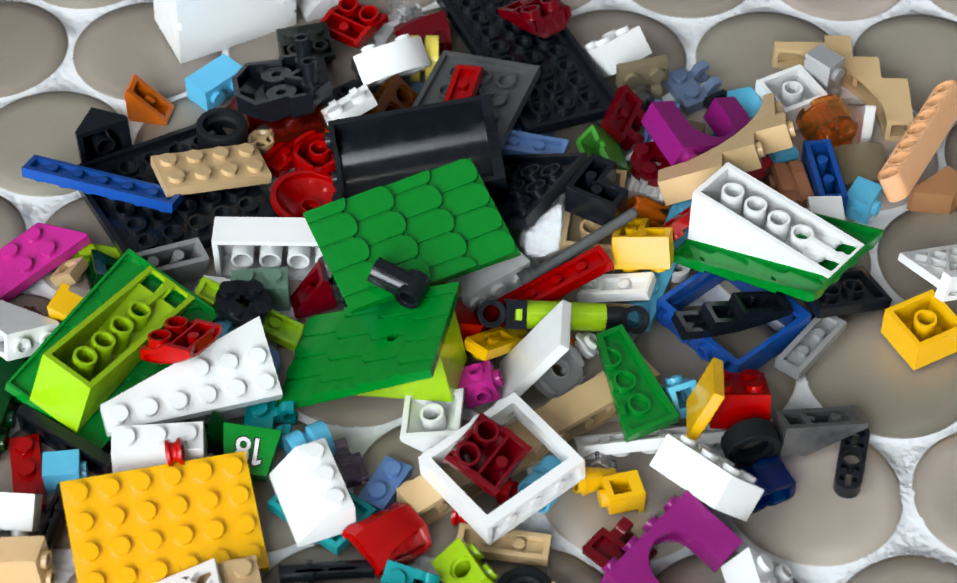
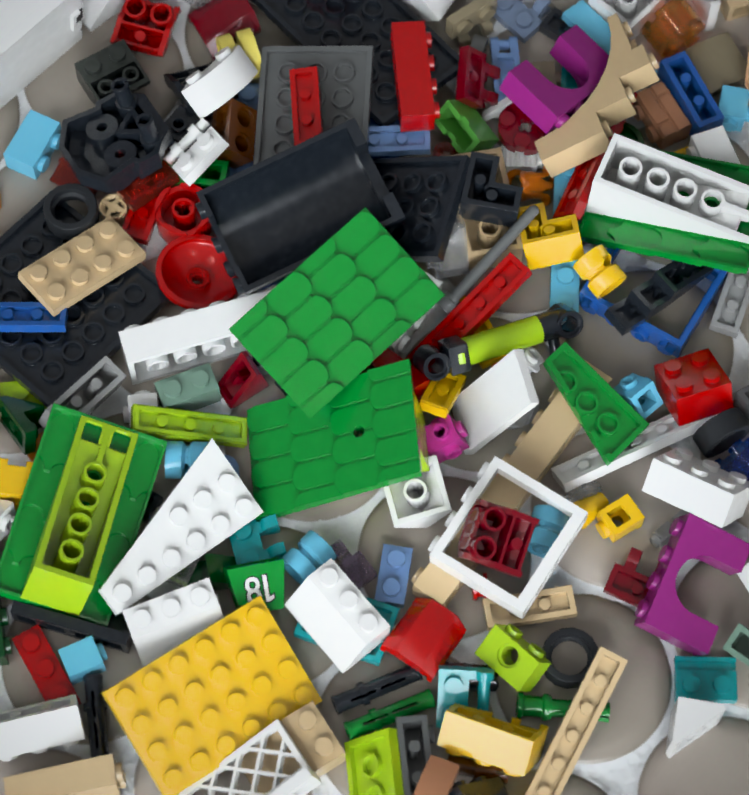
camera: 20 degrees left, 20 degrees up
red slope [140,316,222,364] -> none
red bush [165,438,186,466] -> none
black plate [213,280,273,328] -> none
black piece [367,257,431,309] -> none
white hinge [576,272,657,303] -> none
yellow tile [686,357,725,441] -> none
none -> red brick [390,20,440,132]
none -> yellow wheel [573,244,627,299]

